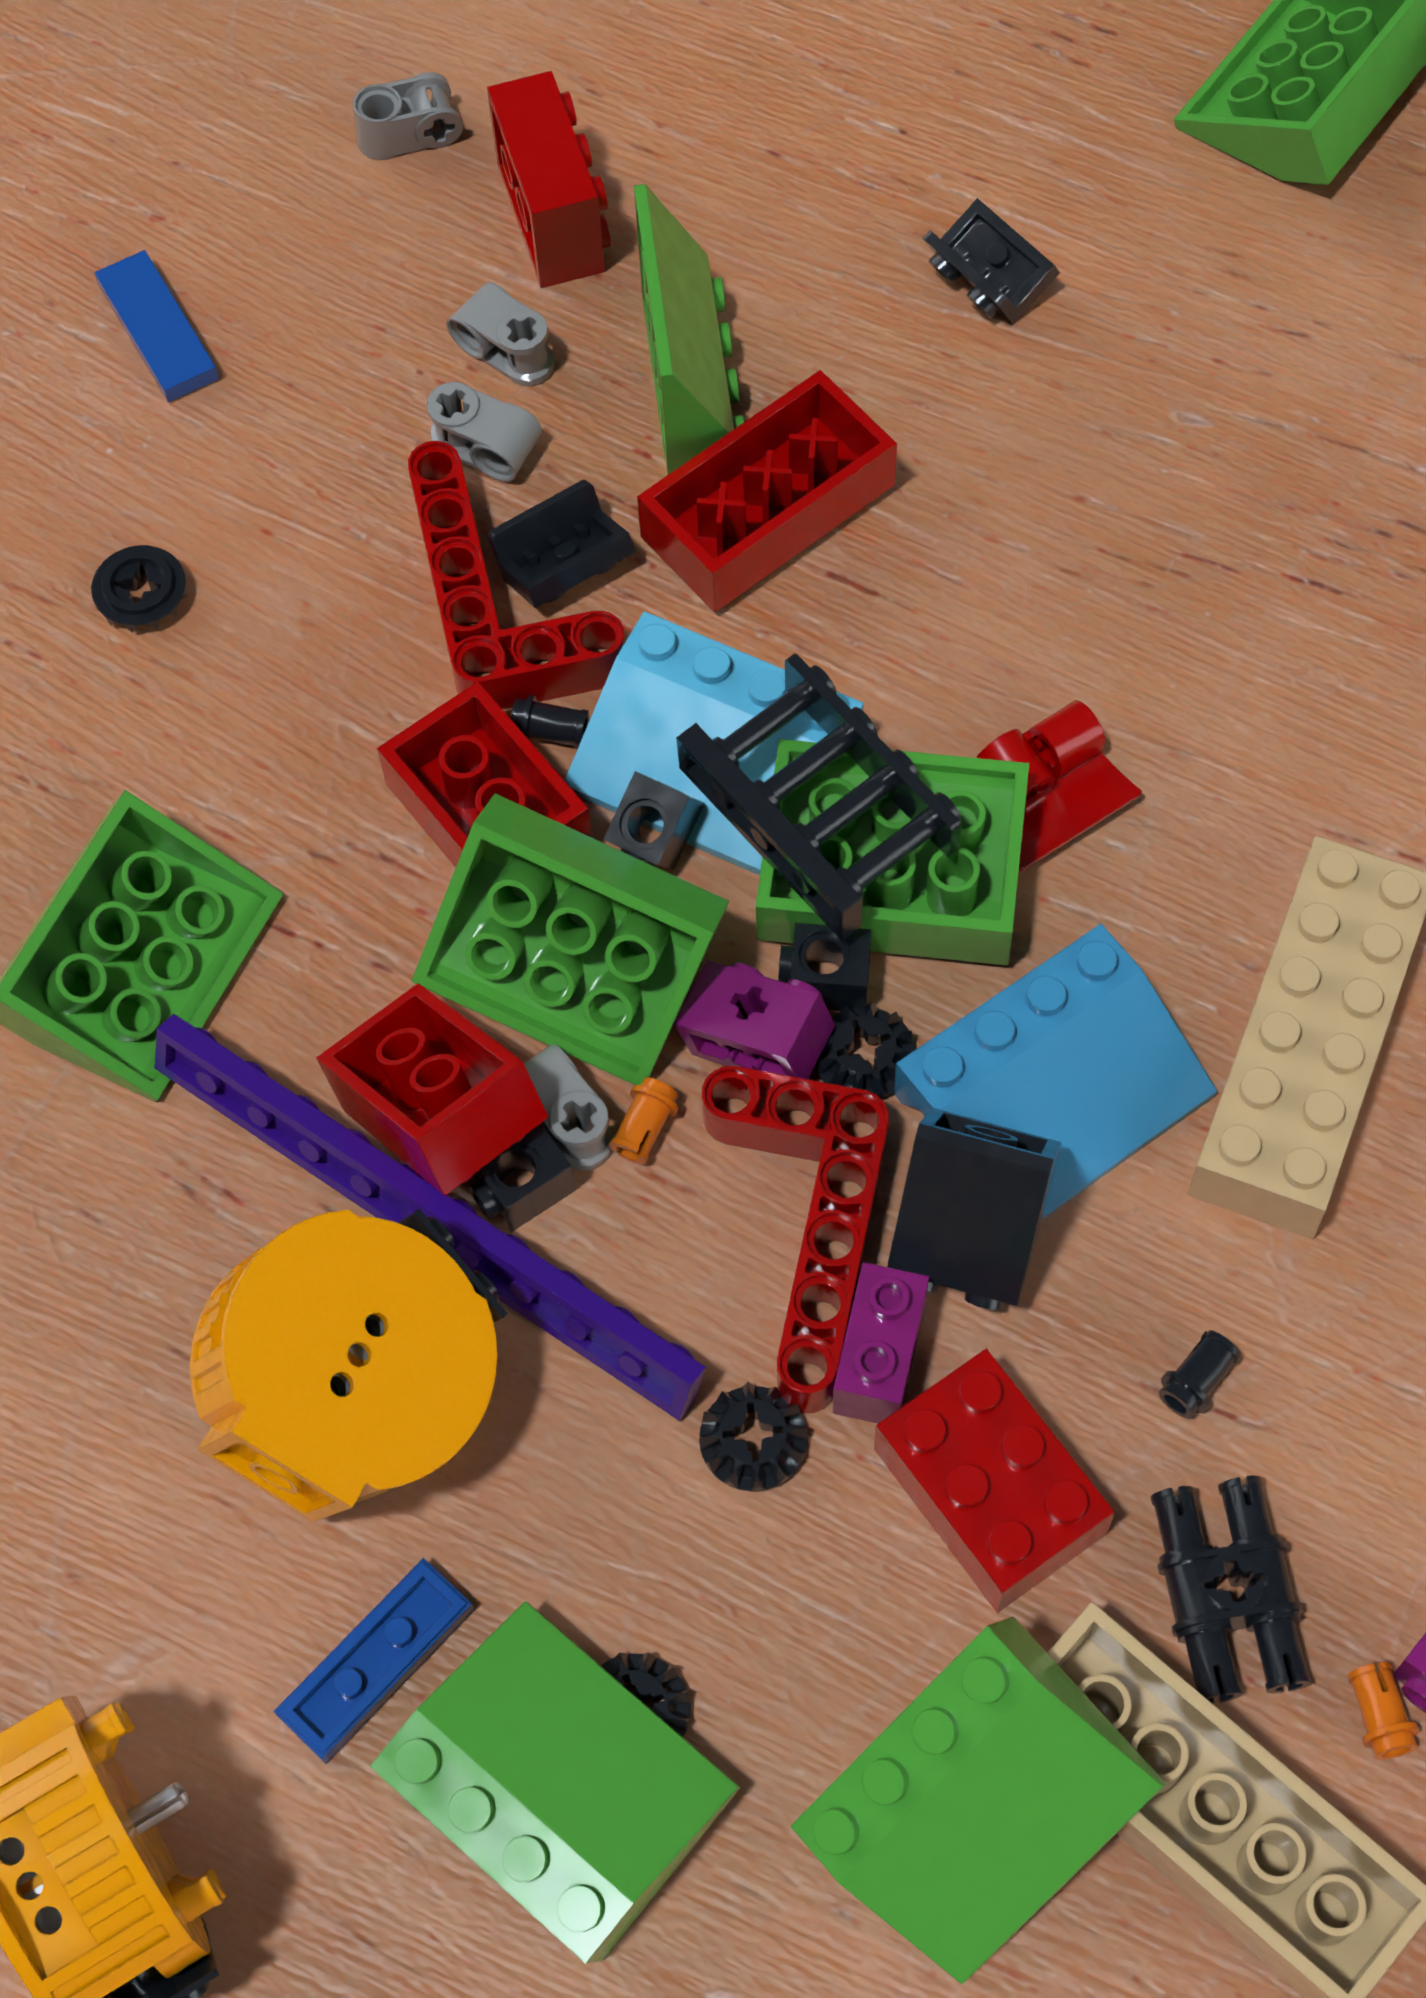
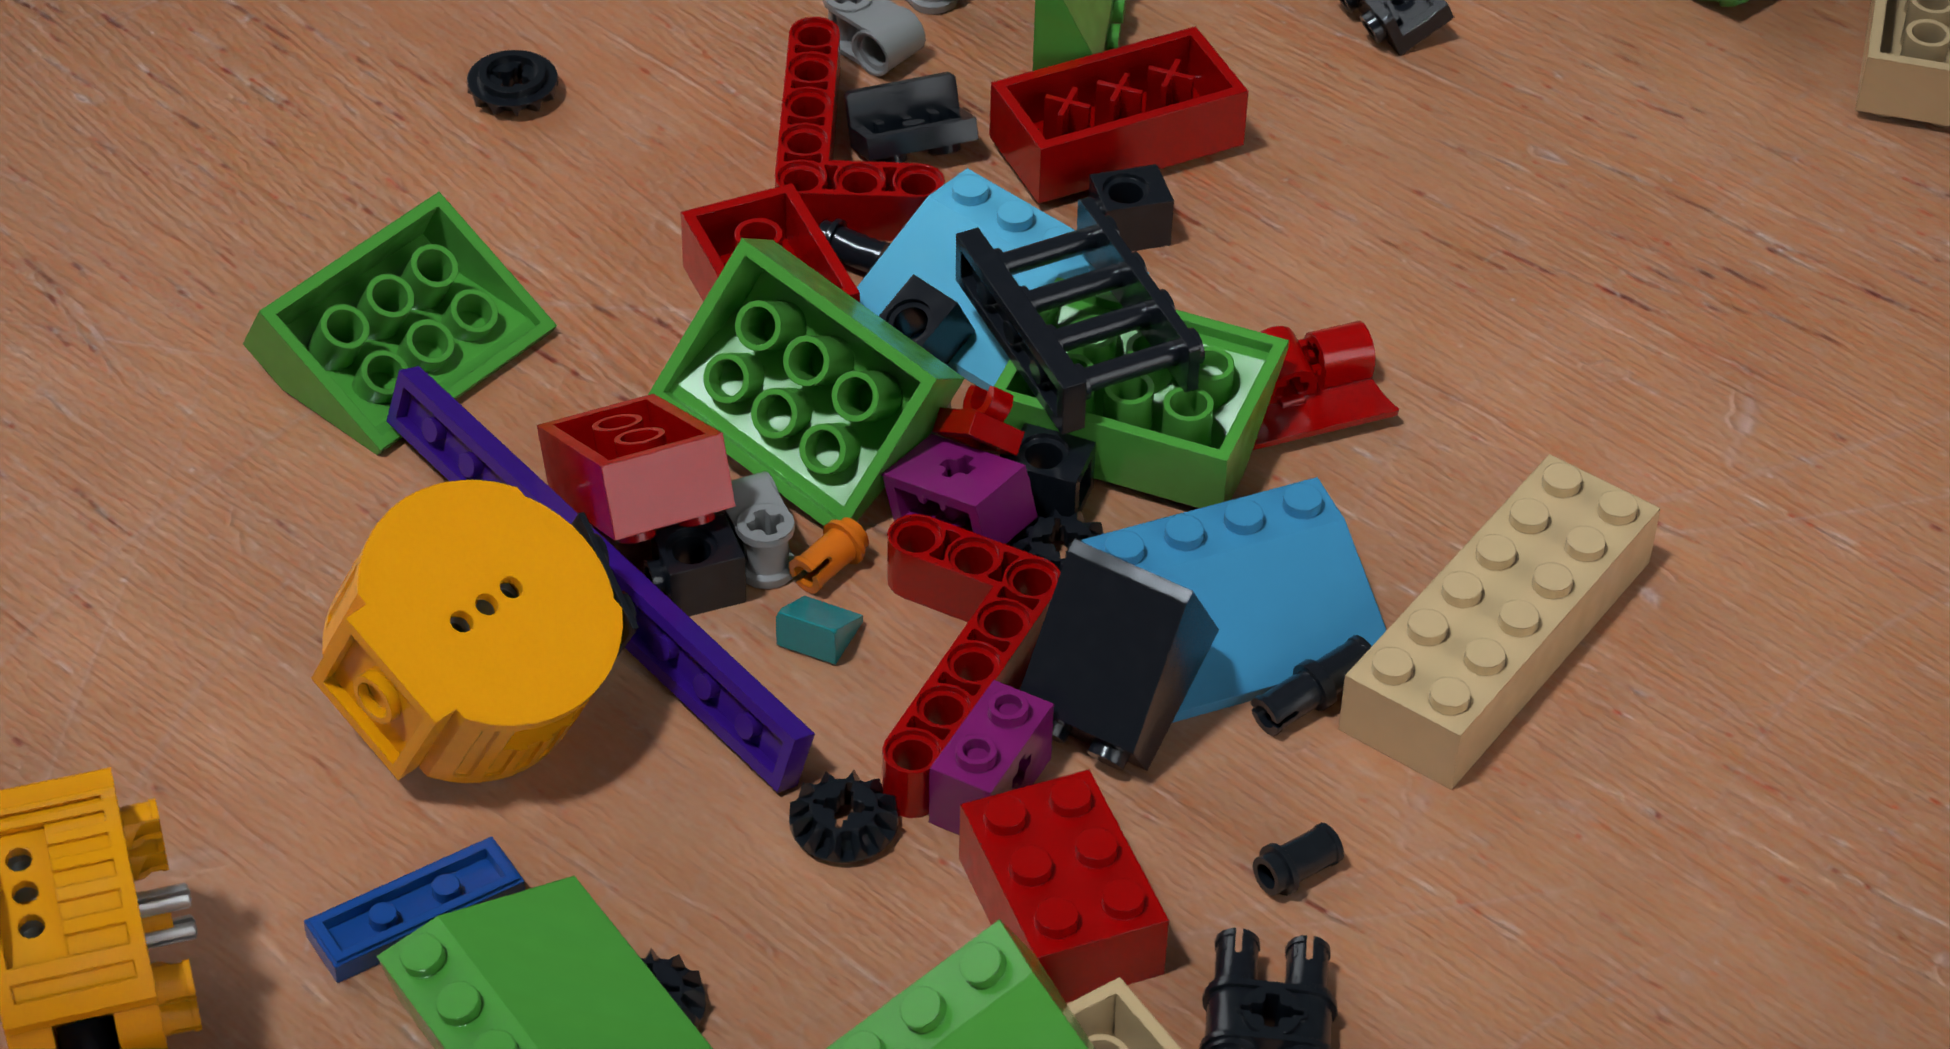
camera: 10 degrees right, 20 degrees down
none -> teal slope [776,596,863,665]
none -> red tile [933,385,1025,456]
none -> black brick [1088,164,1174,251]
none -> black pin [1251,635,1372,736]

